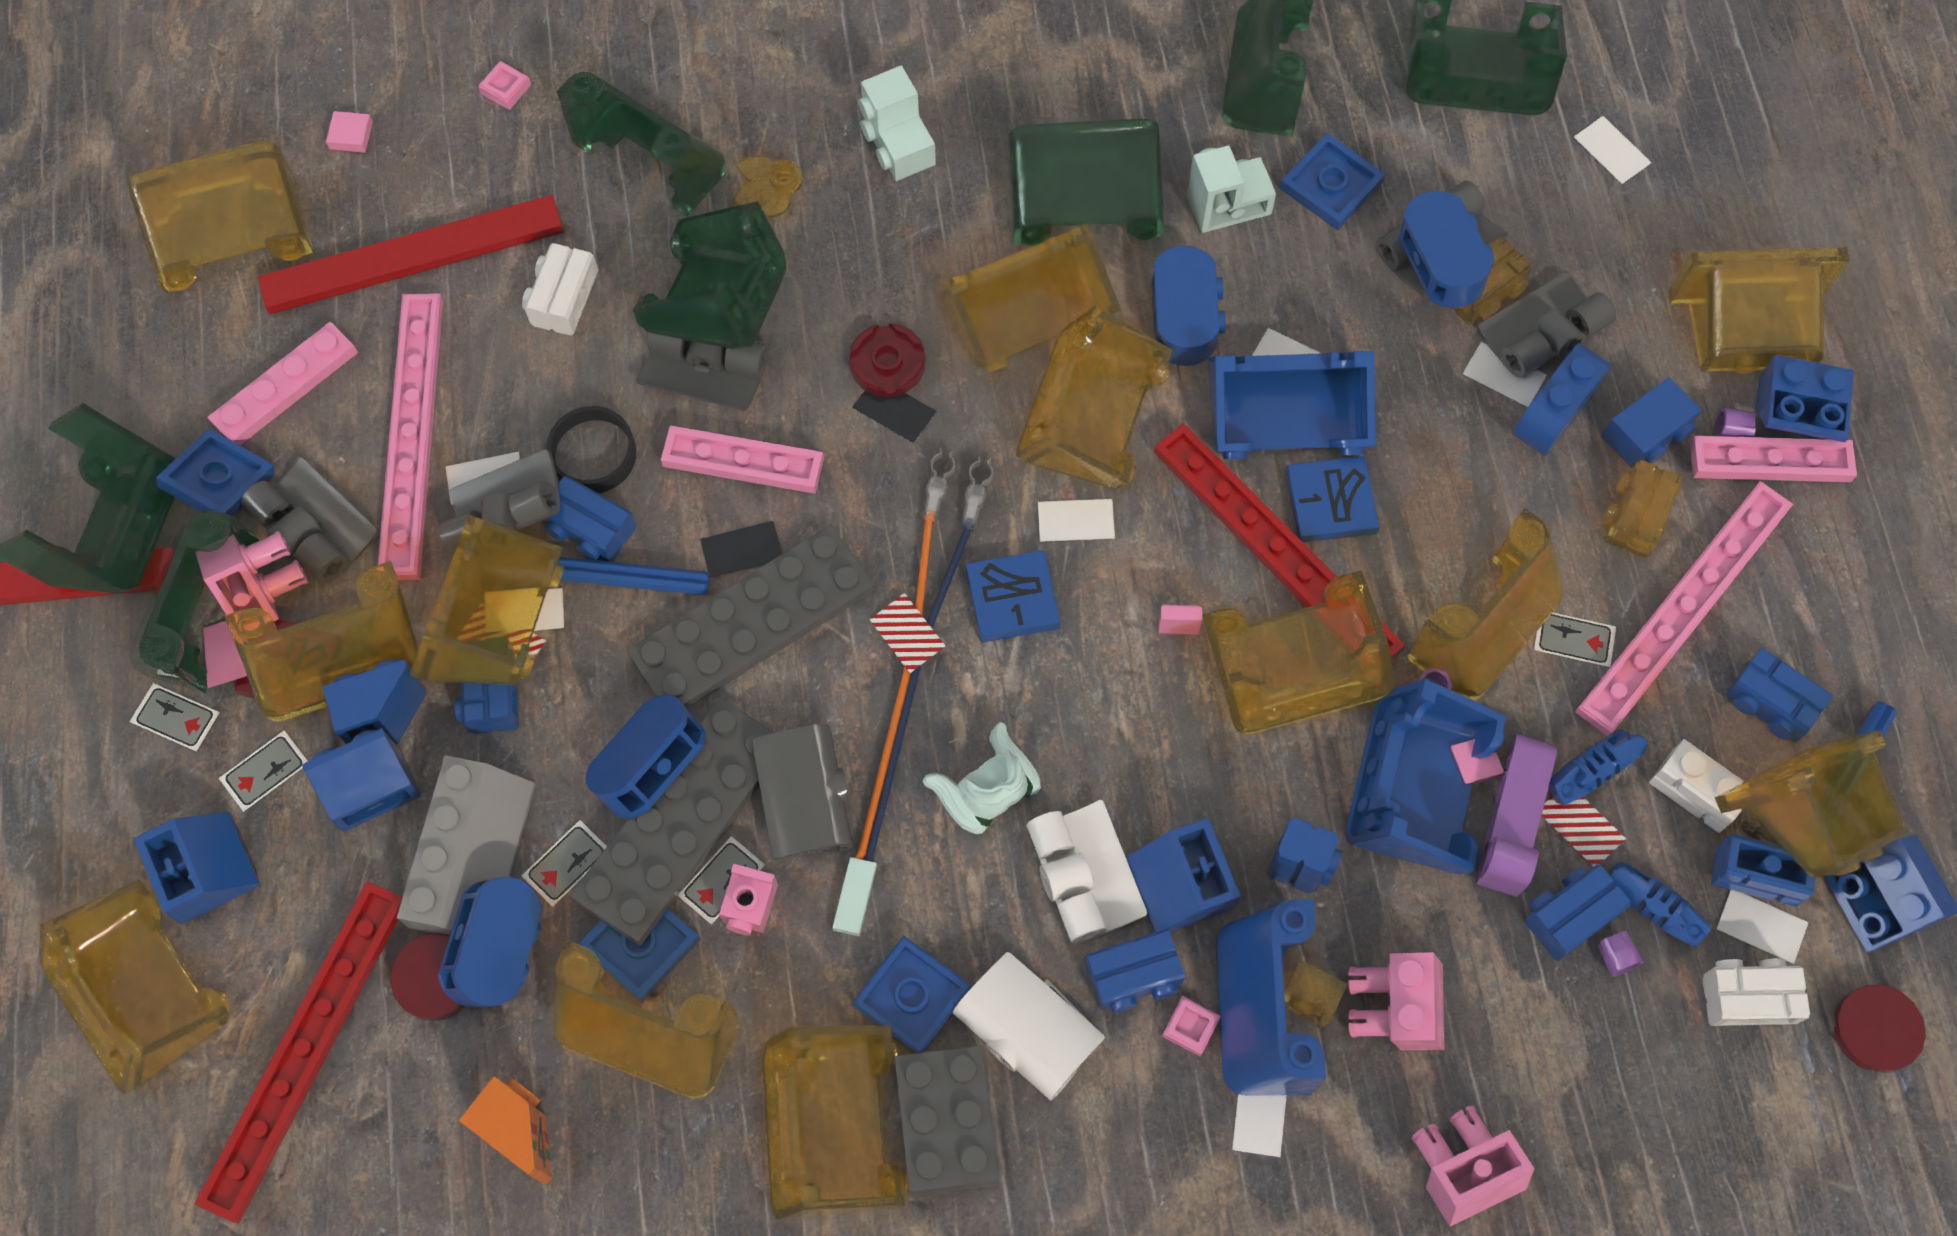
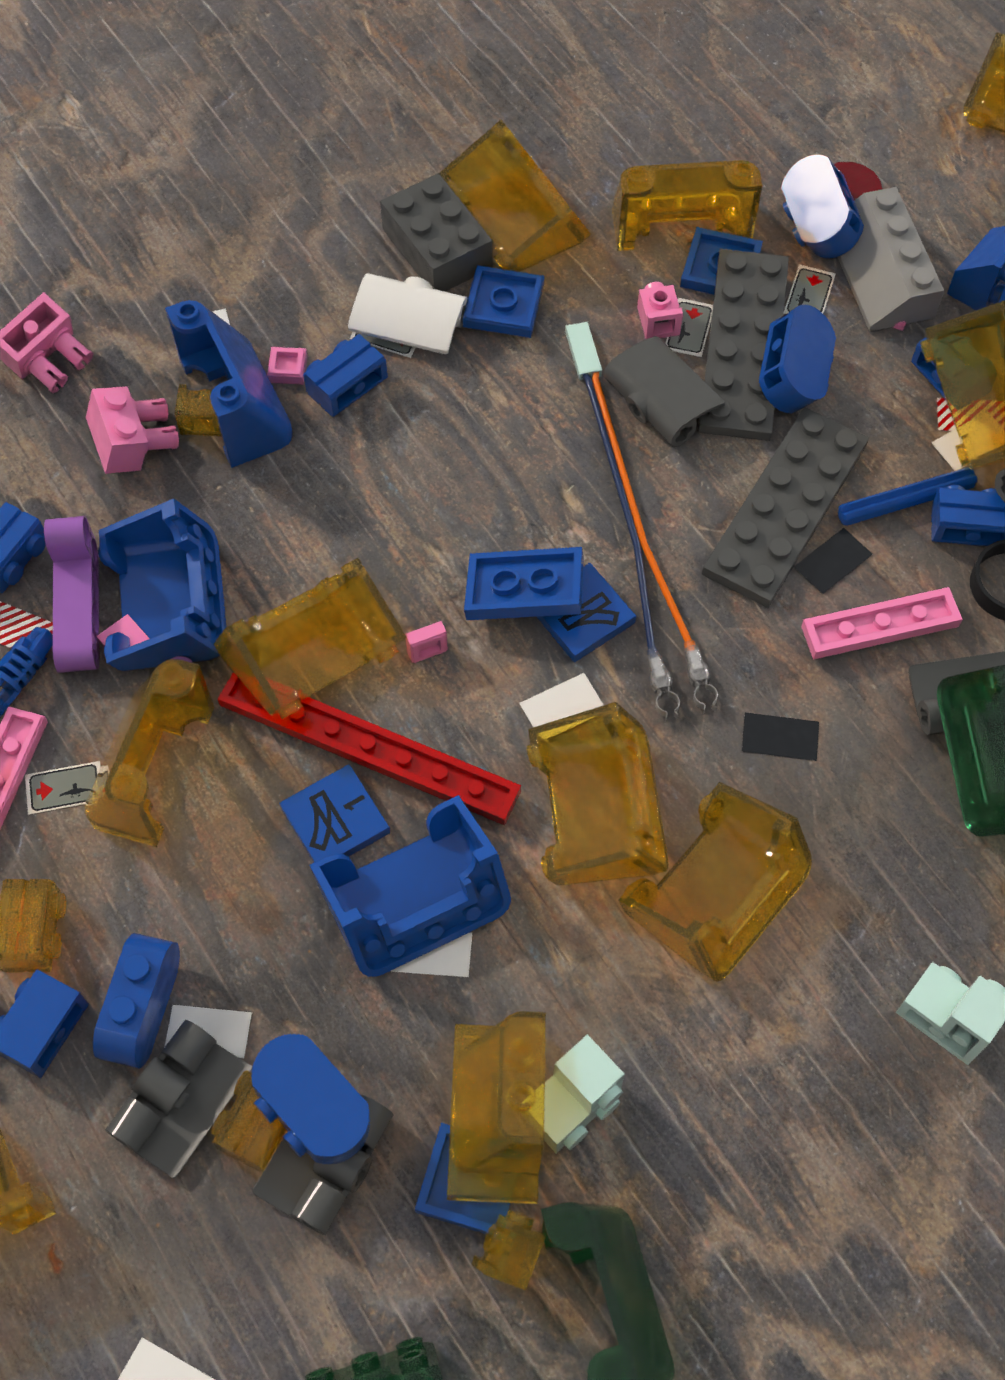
camera: 155 degrees right, 5 degrees down
red plate [194,881,403,1224] -> none
orange slope [459,1076,552,1185] -> none
dark red tile [849,323,926,397] -> none
sticker [869,593,946,673] -> none
light aqua hair [923,722,1041,834] -> none
clear green windscreen [1008,118,1164,246] -> none
white panel [1027,800,1147,943] -> none
blue slope [1126,818,1241,932] -> none
blue brick [1151,246,1226,366] -> none
blue brick [1267,817,1343,894] -> none
none -> clear yellow windscreen [447,1011,546,1204]
none -> blue plate [464,547,584,620]
none -> clear yellow brick [471,1209,546,1290]

